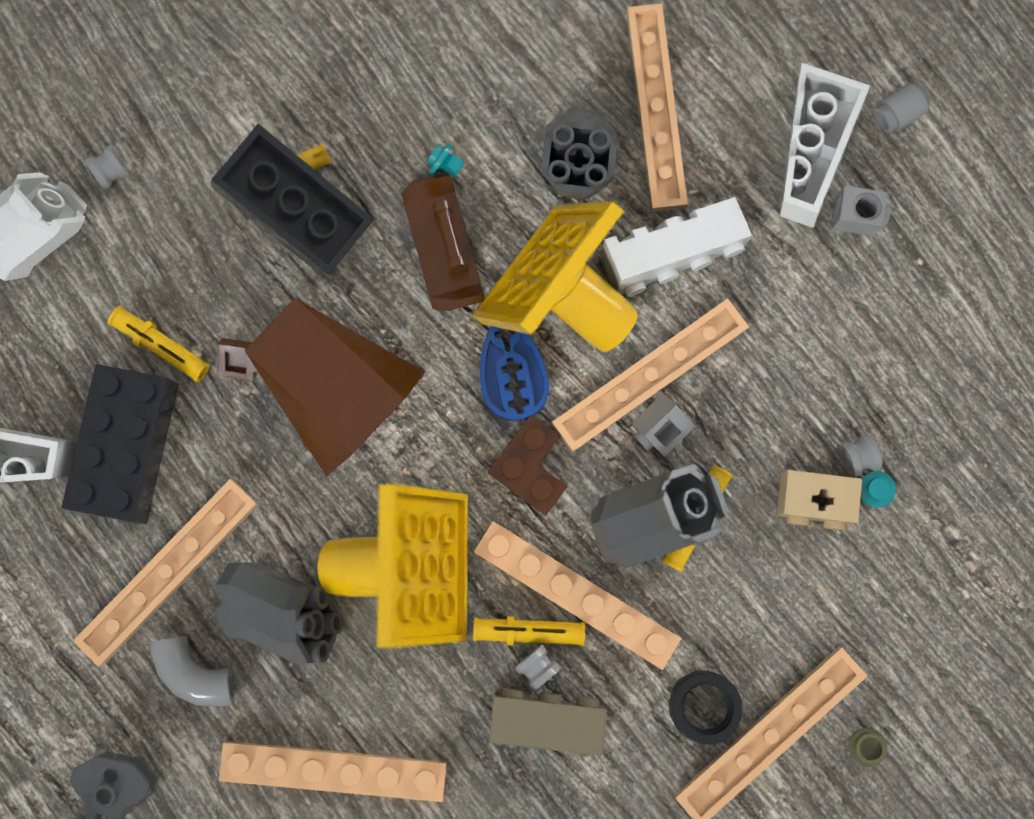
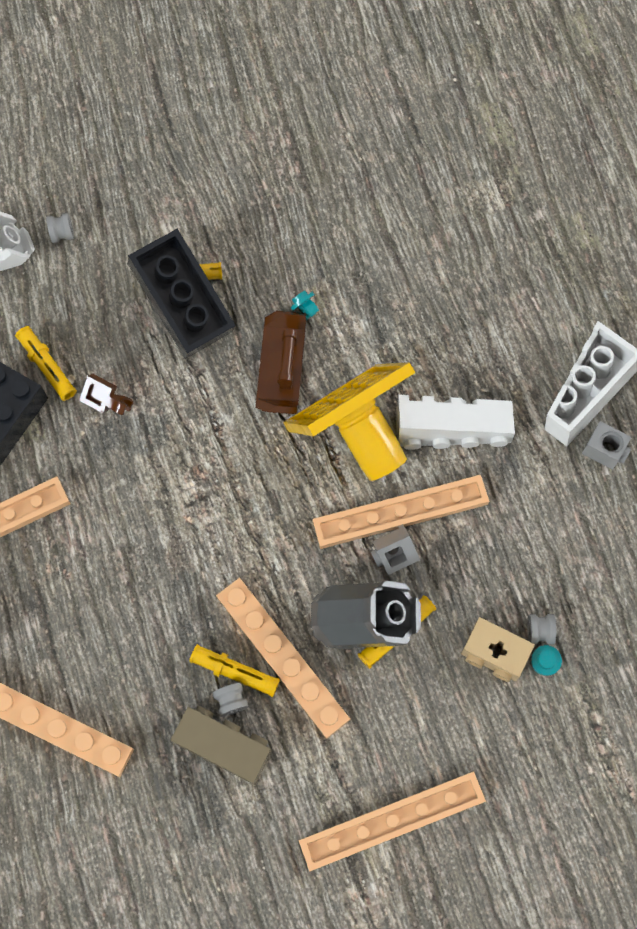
camera: 20 degrees right, 10 degrees down
dark grey brick [215,562,342,664] -> none
reddish brown wedge [244,298,425,477] -> none
yellow piece [317,484,468,648] -> none
blue piece [480,326,549,422] -> none
reddish brown plate [487,416,568,516] -> none
dark grey brick [541,107,617,199] -> none
light nougat plate [627,3,688,212] -> none
black tyre [669,670,743,745] -> none
olive plate [849,728,888,767] -> none

